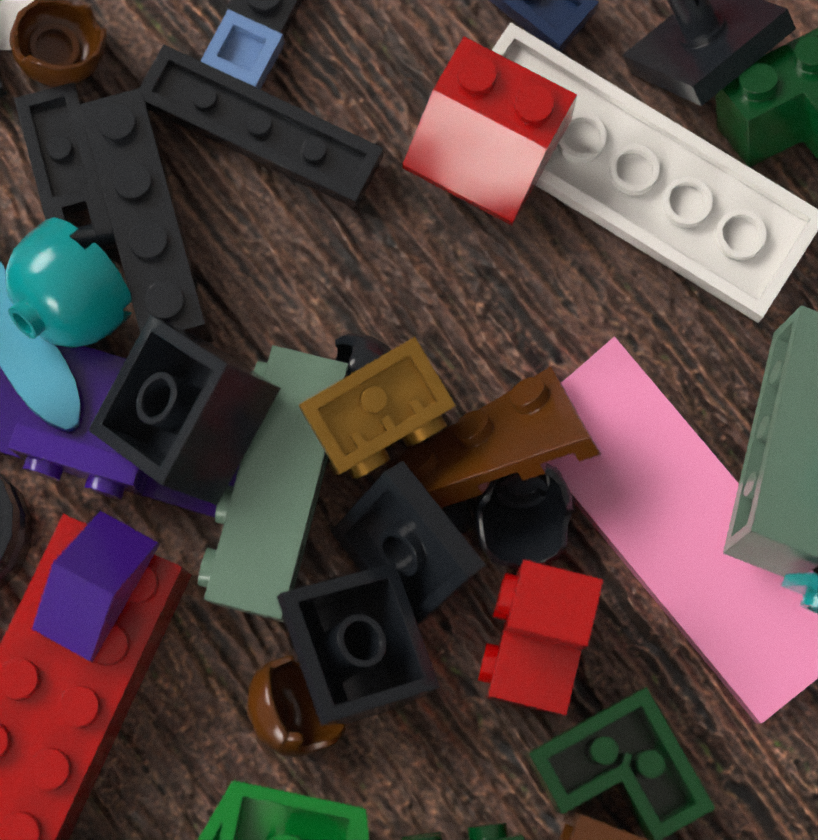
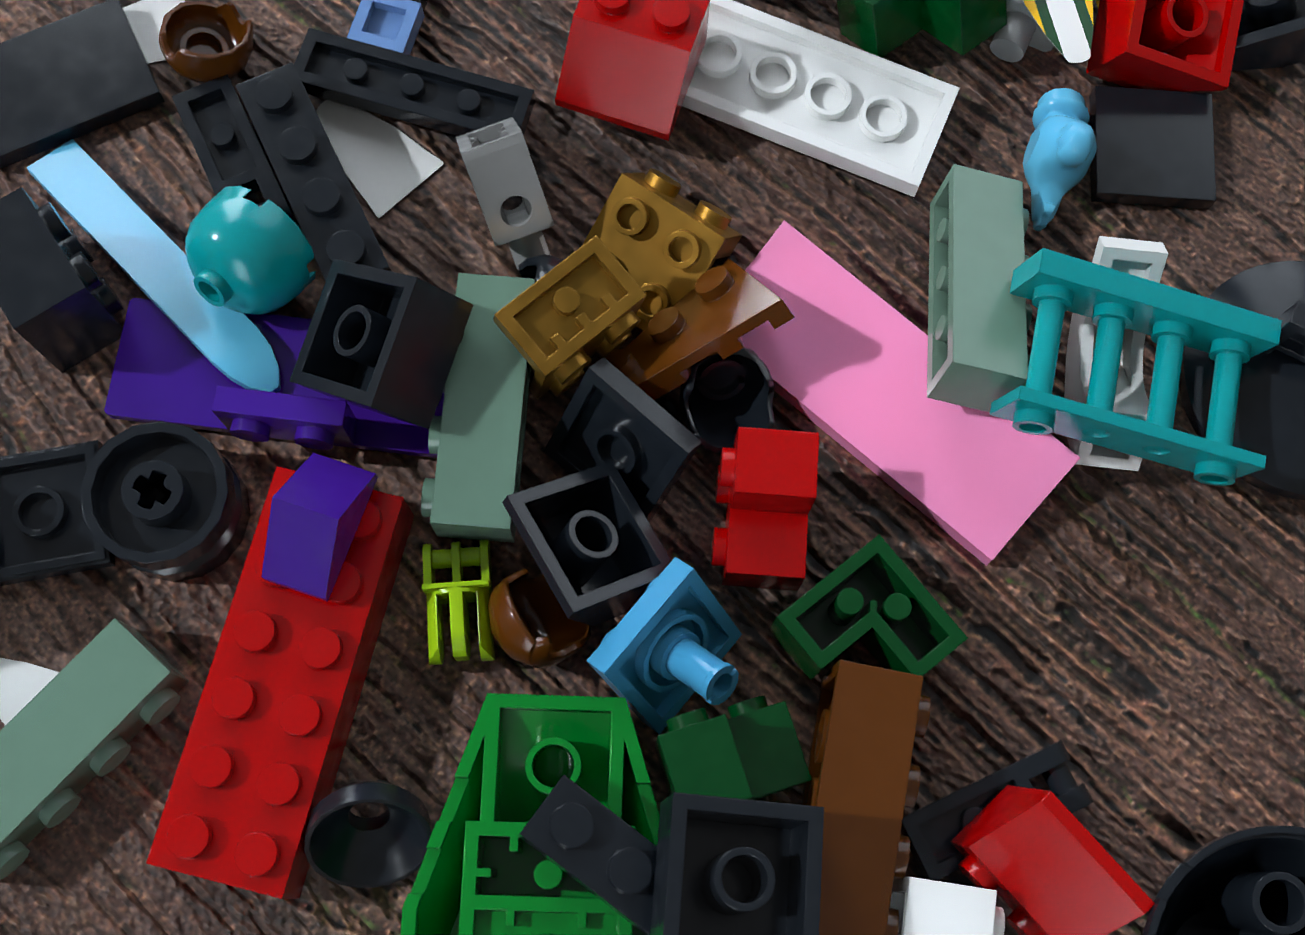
camera: 15 degrees left, 5 degrees down
none -> white sticker [316,100,444,218]
none -> lime arm [422,540,495,665]
none -> light grey torso [456,117,554,270]
none -> pearl gold bracket [583,168,742,331]
none -> dark azure plate [587,557,742,734]

